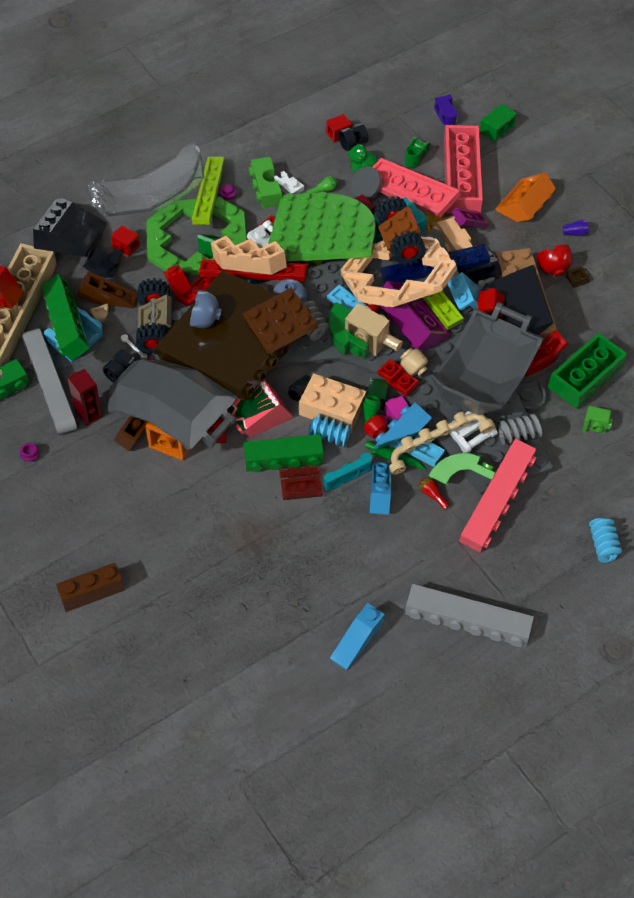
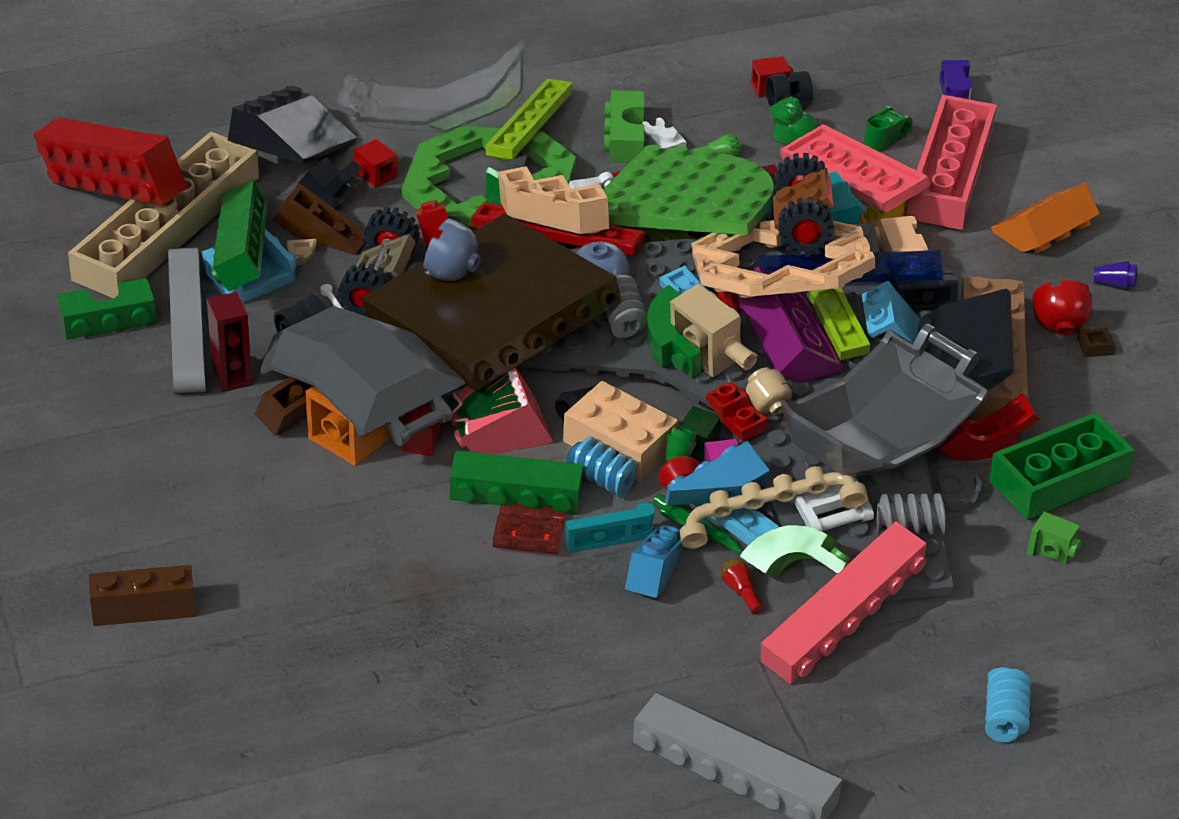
camera: 15 degrees right, 15 degrees down
magenta plate [20,443,40,462] -> none
magenta plate [220,184,237,201] -> none
reddish brown plate [242,287,318,354] -> none
dark azure slope [330,603,385,671] -> none
dark grey tile [350,166,383,200] -> none
magenta plate [451,208,489,229] -> none
red brick [477,288,505,317] -> none
green brick [480,104,517,142] -> none

